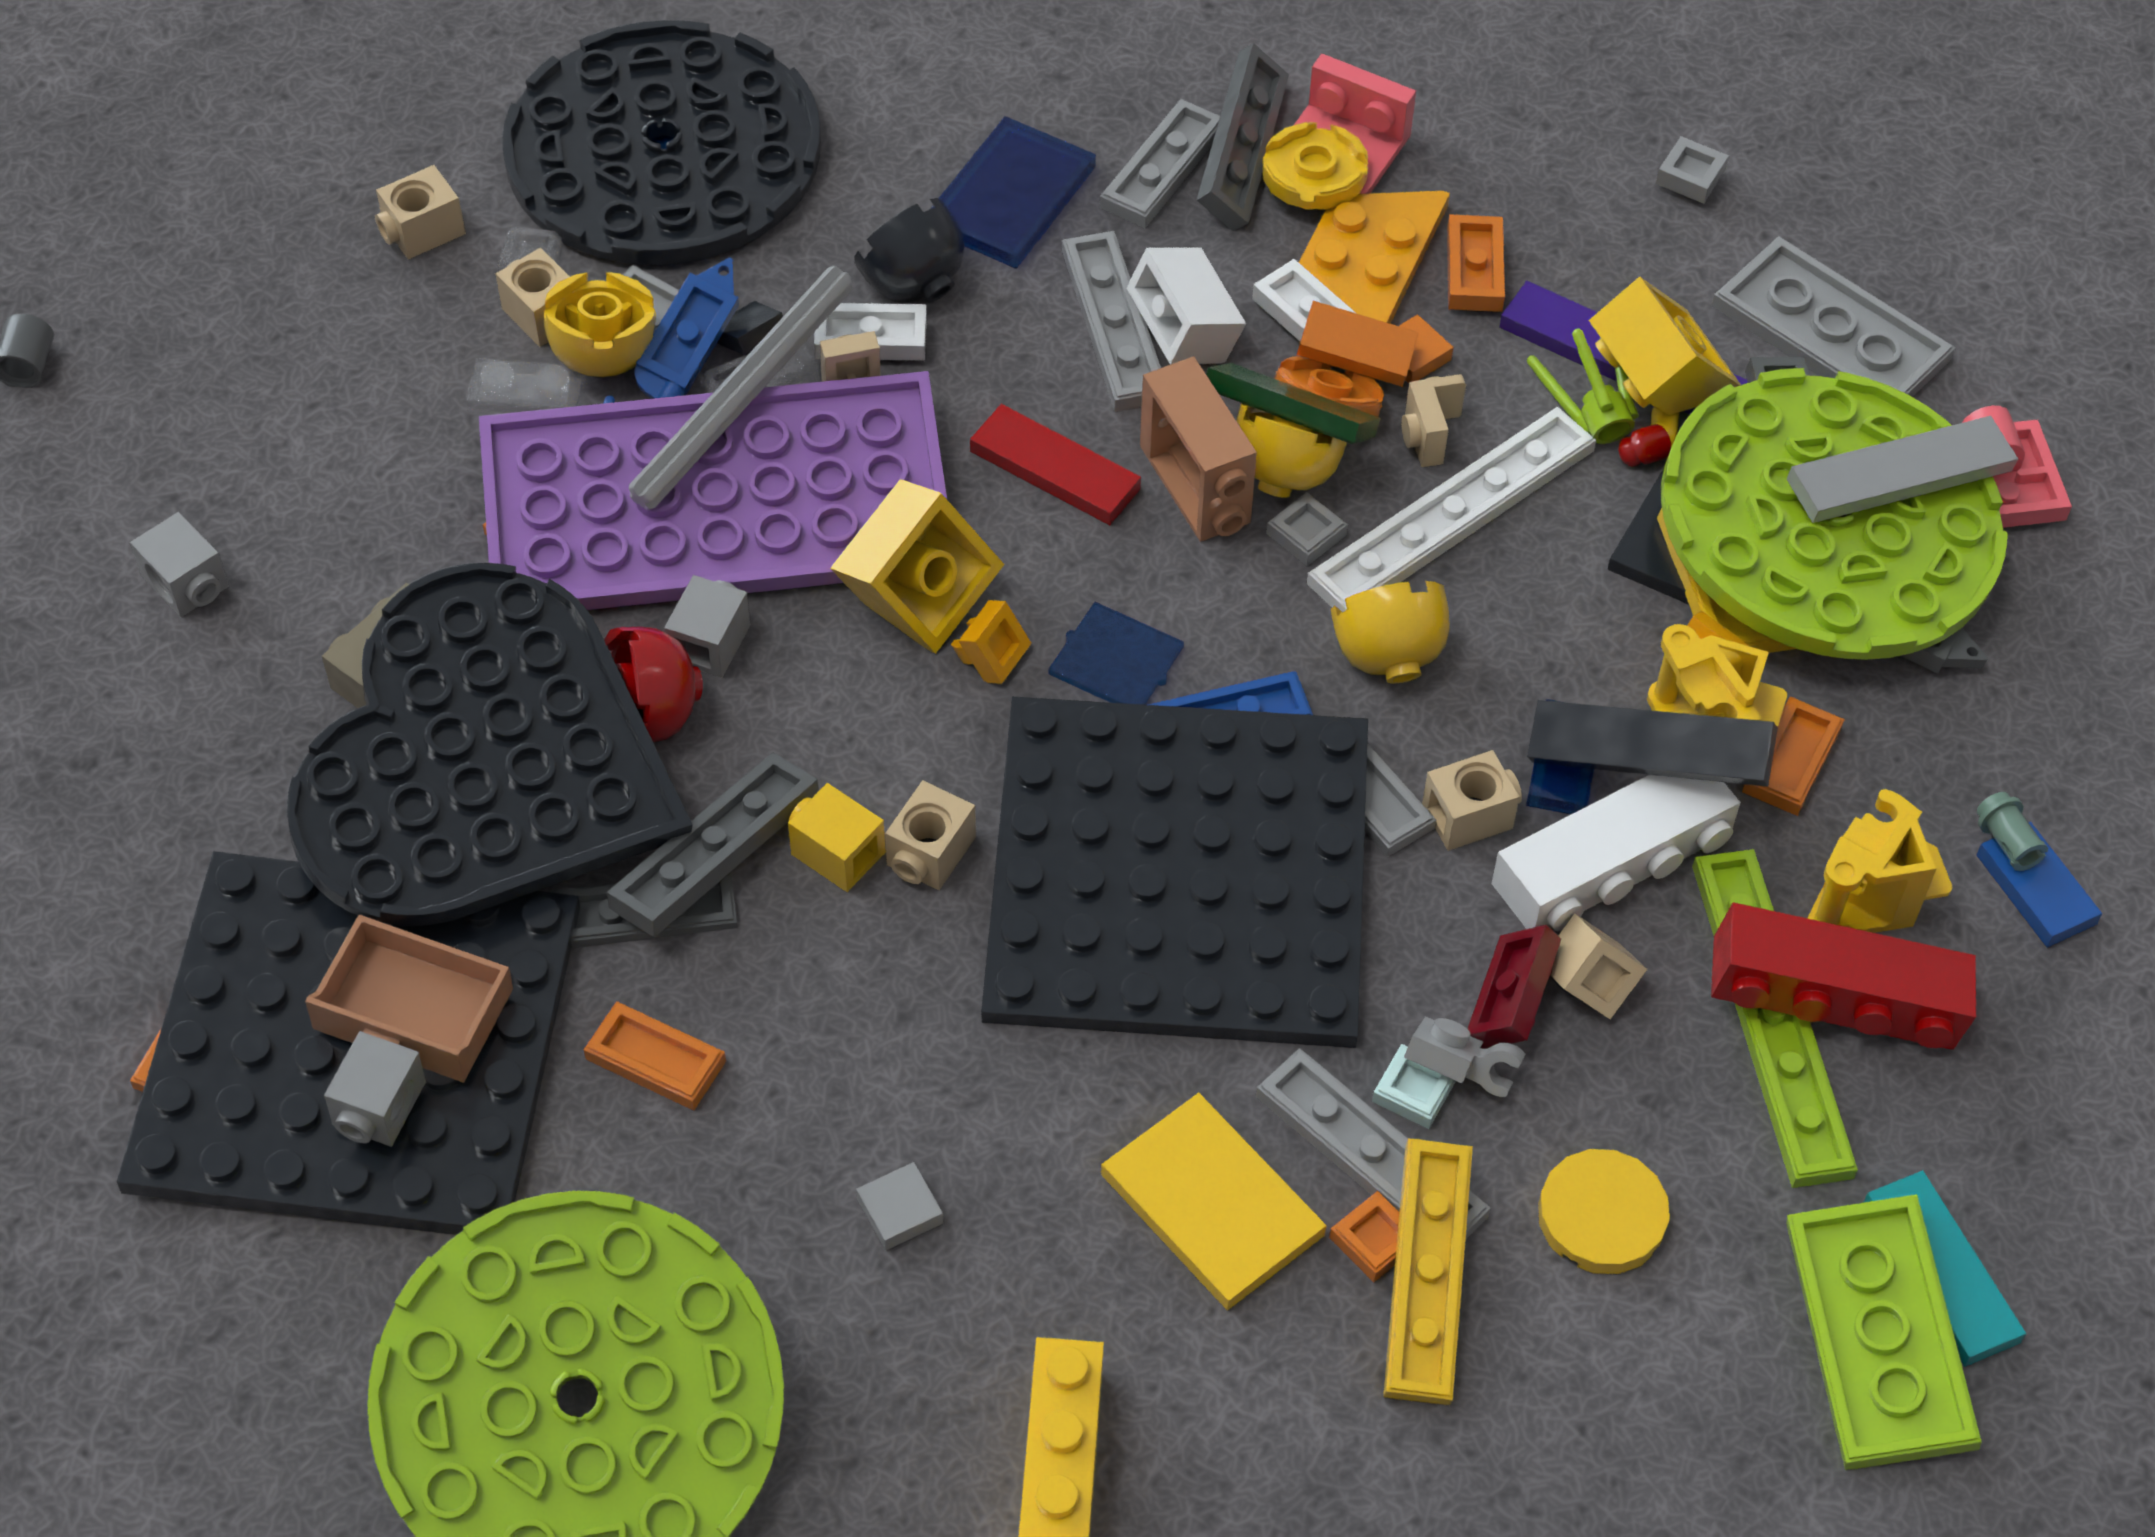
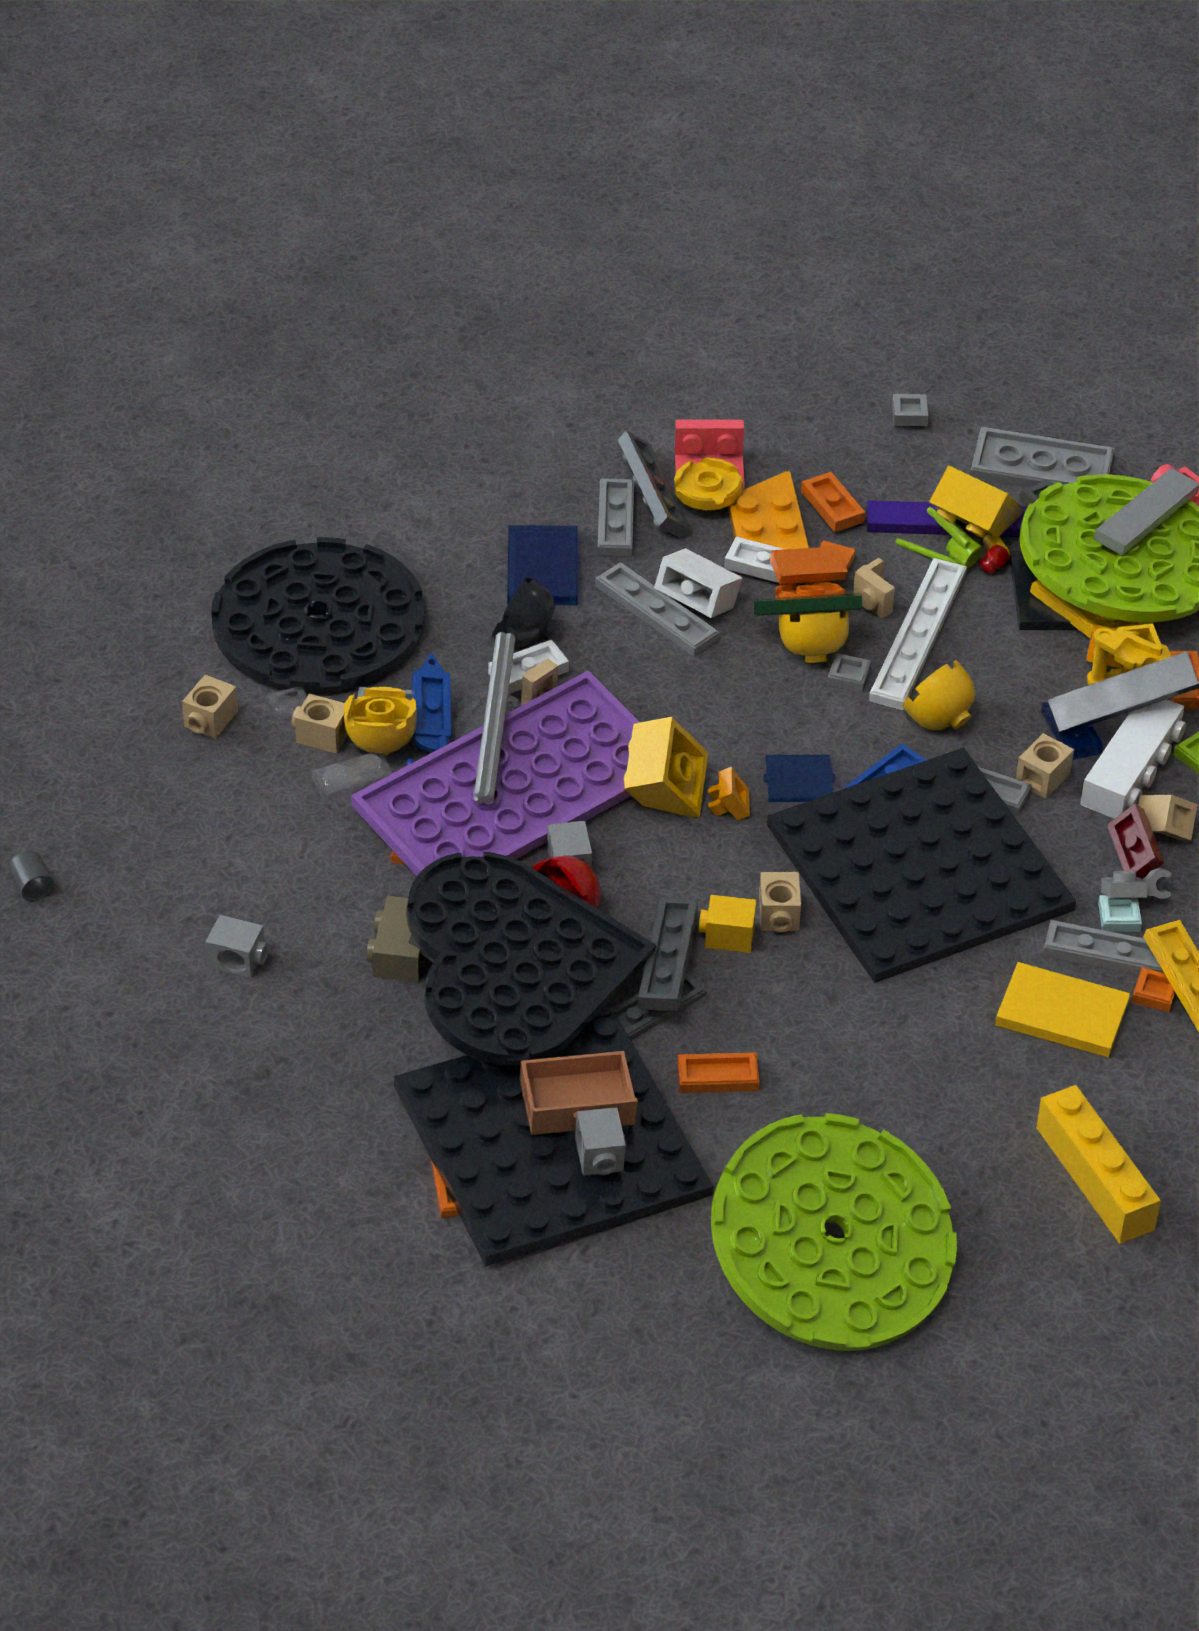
camera: 30 degrees left, 10 degrees down
black tile [717,301,783,355] -> none
light grey tile [856,1162,944,1251] -> none
red tile [970,404,1141,526] -> none
nougat window [1140,356,1257,542] -> none

